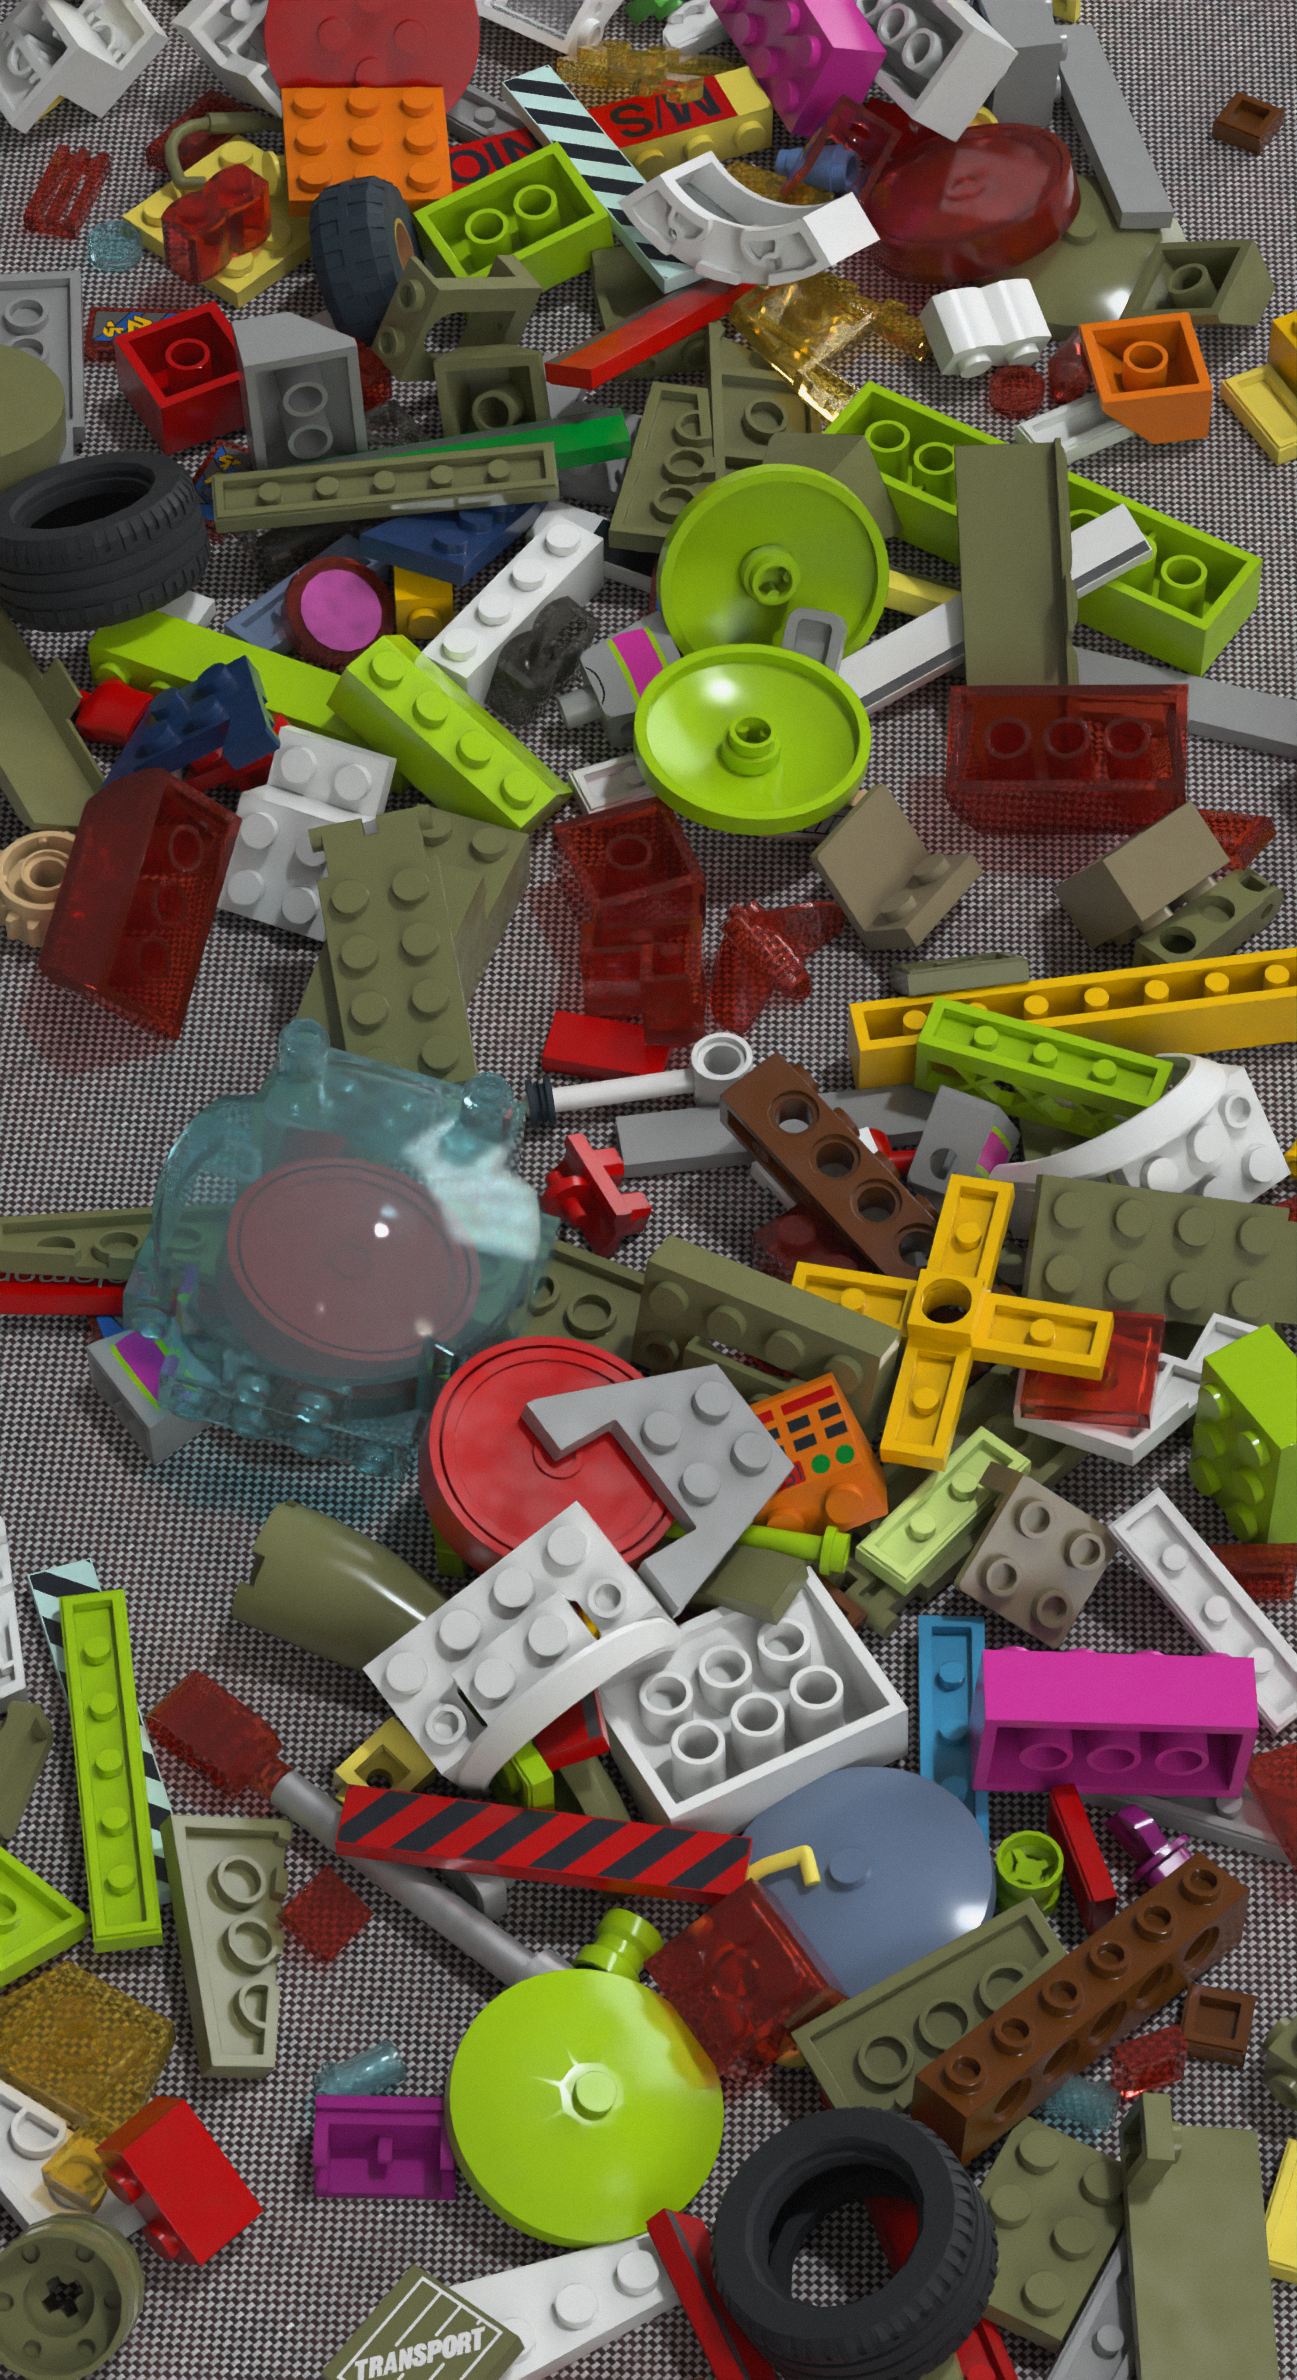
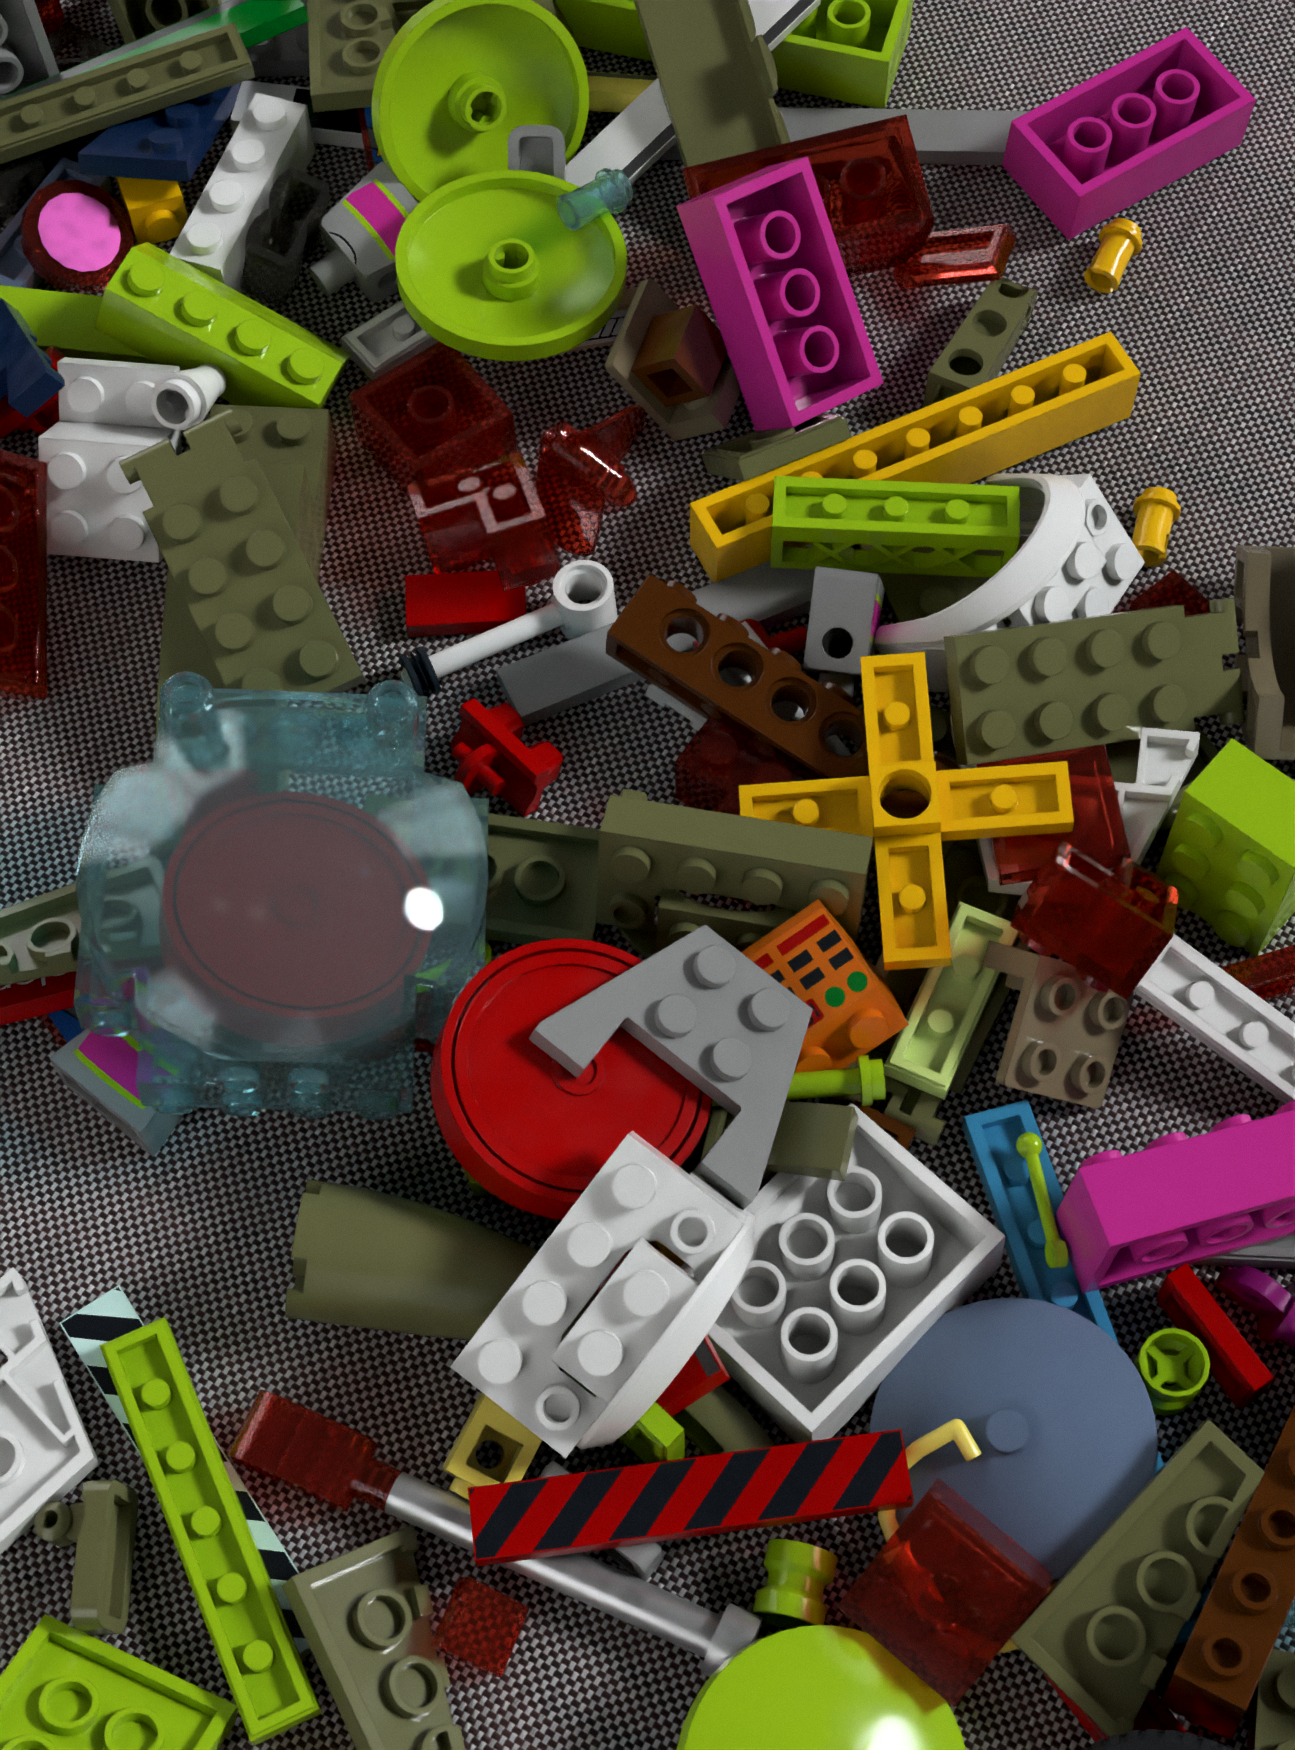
camera: 15 degrees left, 10 degrees up
dark tan brick [1053,800,1230,949] -> none
none -> white cone [151,363,227,430]
none -> clear light blue pin [557,168,633,230]
none -> reddish brown brick [631,304,727,407]
none -> dark pink brick [676,156,884,431]
none -> clear red brick [1010,840,1179,1000]
none -> lime hinge [1016,1132,1068,1269]

